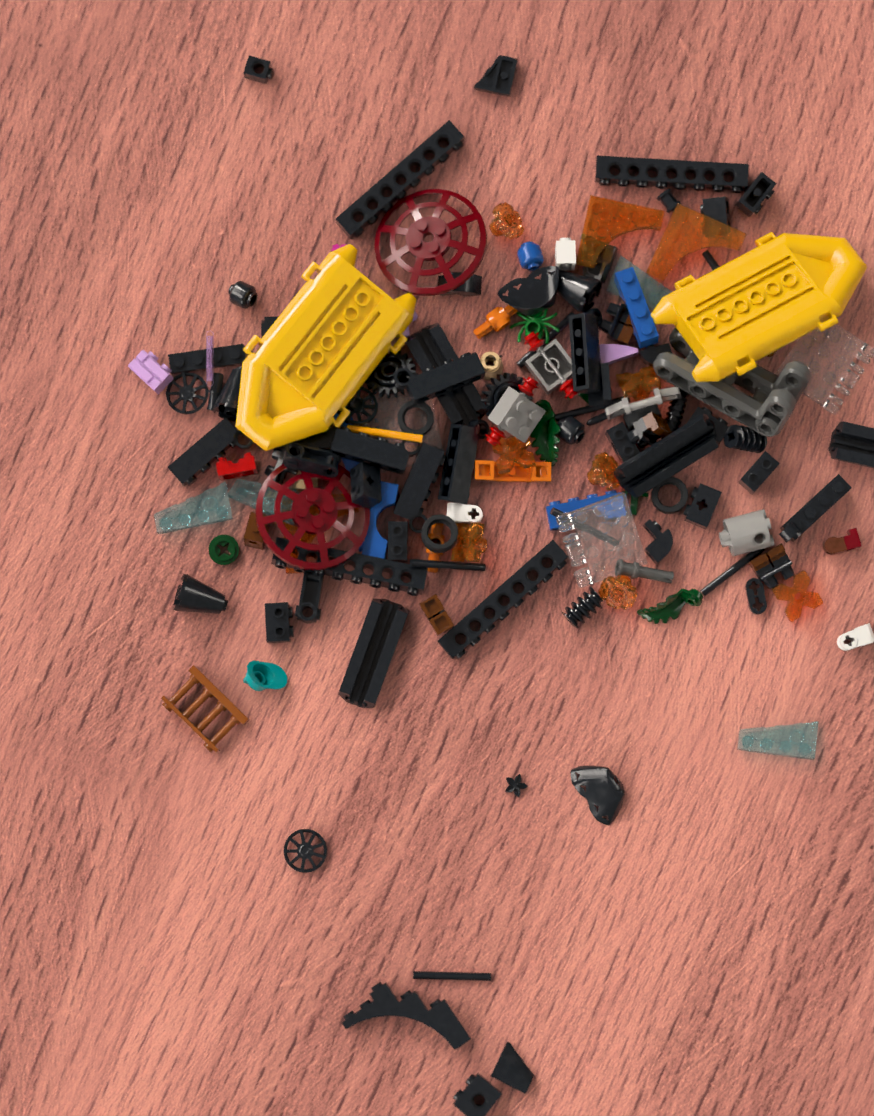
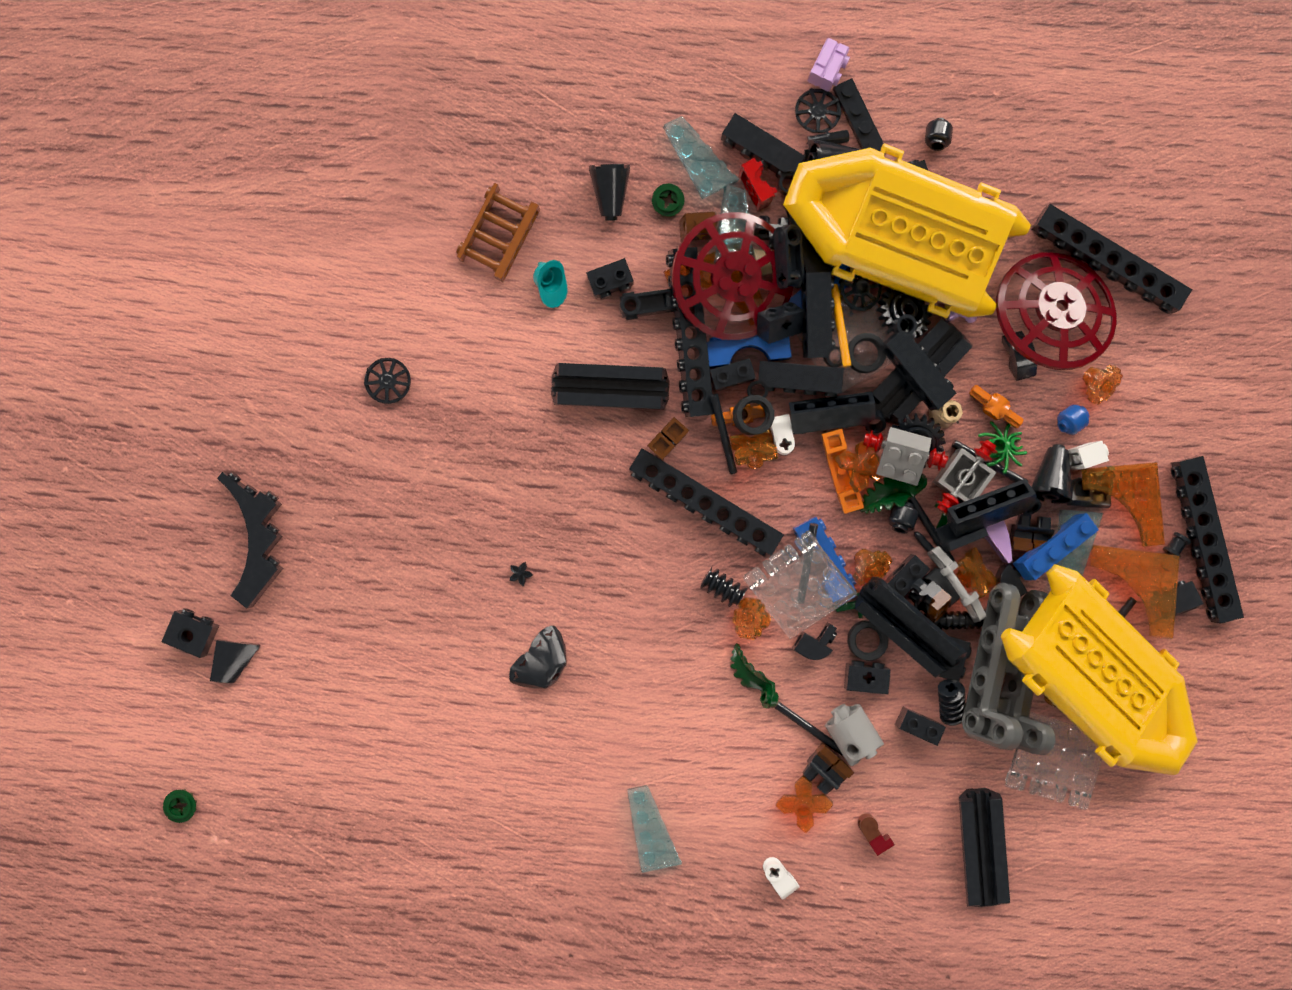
camera: 65 degrees right, 5 degrees up
lavender piece [206,331,214,387] -> none
black brick [243,55,274,84] -> none
black bar [413,971,491,981] -> none
black wing [474,55,518,97] -> none
black piece [497,266,559,317] -> none
dark grey pin [615,559,674,584] -> none
black brick [735,172,777,217] -> none
black beam [745,578,767,615] -> none
black hinge [779,474,852,543] -> none

